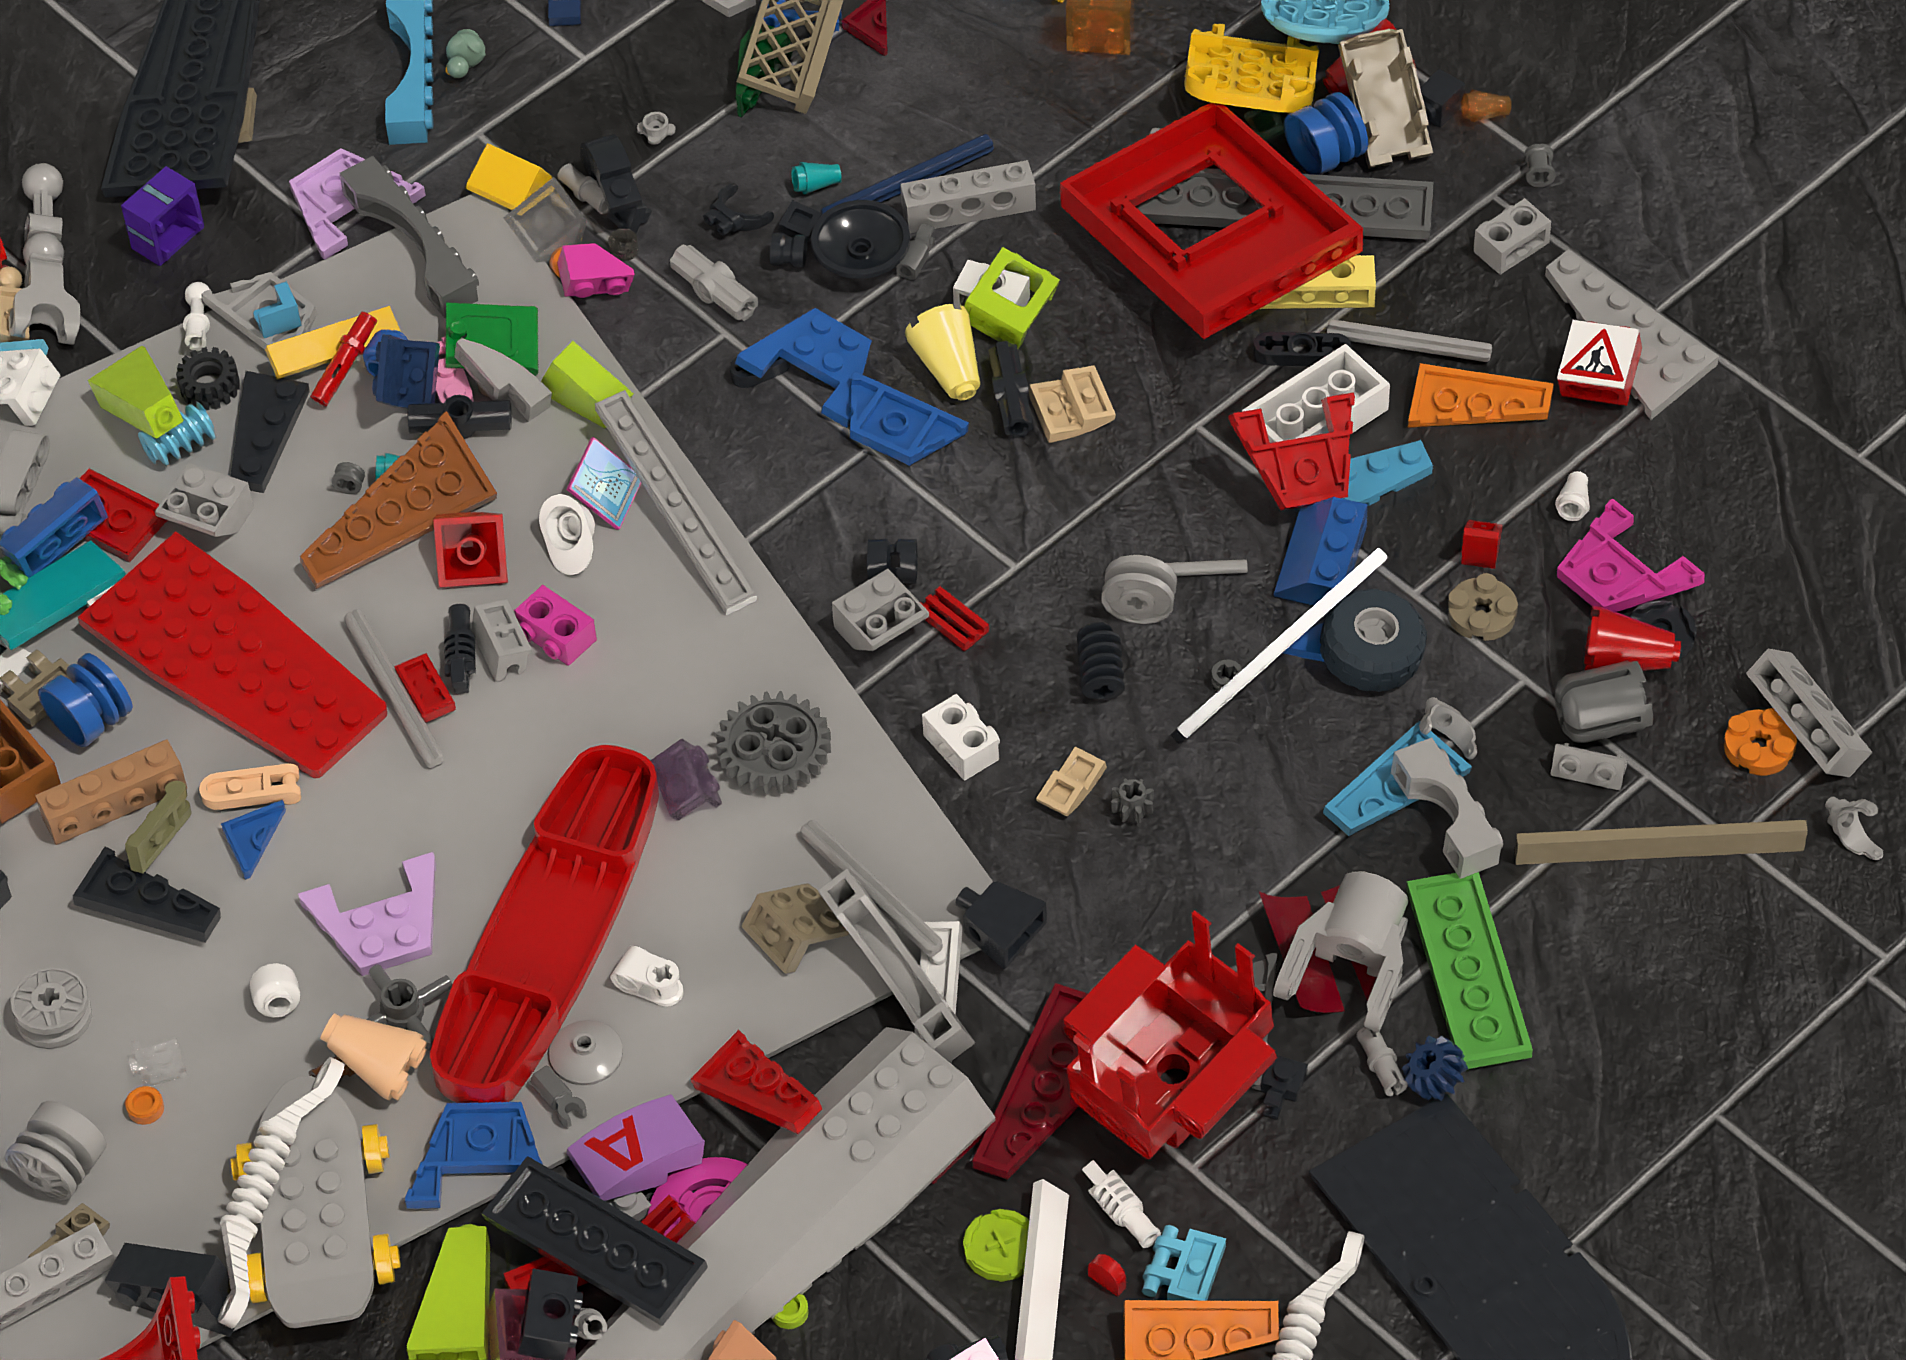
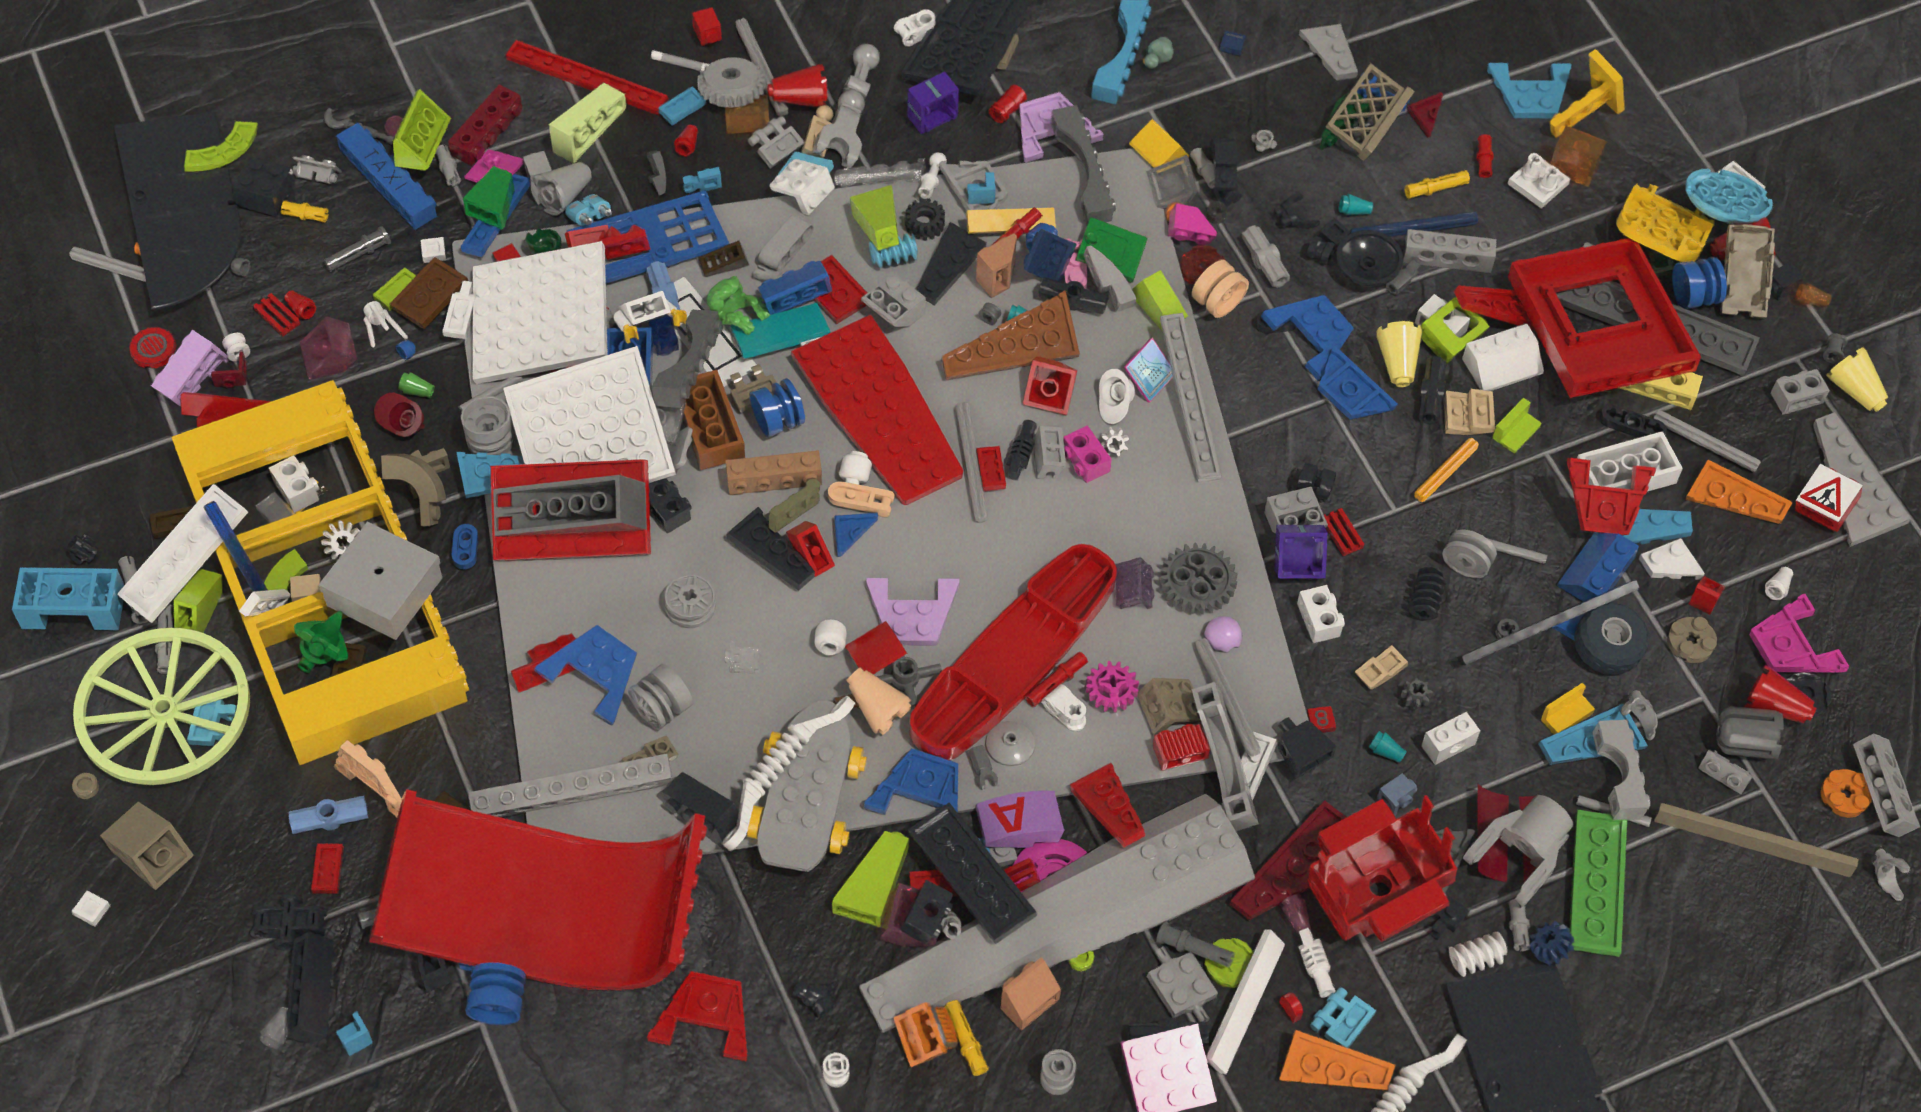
camera: 15 degrees right, 5 degrees up
orange tile [125,1086,164,1125] -> none
none -> red slope [786,521,835,577]
none -> clear wing [834,158,926,187]
none -> white head [839,451,872,485]
none -> red slope [845,621,907,674]
none -> white piece [894,10,935,46]
none -> nougat slope [976,233,1017,298]
none -> red piece [989,85,1027,123]
none -> red pin [1025,652,1088,707]
none -> dark pink gear [1086,661,1139,713]
none -> white gear [1101,427,1129,456]
none -> light grey plate [1147,947,1218,1022]
none -> red brick [1153,724,1210,771]
none -> dark grey pin [1157,922,1235,968]
none -> clear red plate [1181,245,1225,284]
none -> light nougat wheel [1192,260,1249,318]
none -> lavender hair [1204,616,1243,652]
none -> dark purple container [1275,525,1328,578]
none -> clear pink cone [1281,894,1311,934]
none -> red tile [1307,706,1336,733]
none -> teal cone [1369,731,1407,763]
none -> sand blue brick [1376,773,1417,816]
none -> yellow pin [1404,170,1470,199]
none -> light orange axle [1414,438,1479,502]
none -> white brick [1422,712,1480,765]
none -> white piece [1449,932,1507,977]
none -> red wing [1453,286,1535,330]
none -> white slope [1462,324,1544,391]
none -> red pin [1476,134,1494,178]
none -> lime panel [1492,398,1541,453]
none -> white plate [1508,153,1570,208]
none -> yellow panel [1541,683,1595,735]
none -> light grey bar [1576,795,1652,827]
none -> white wing [1639,538,1705,580]
none -> light yellow cone [1826,347,1888,412]

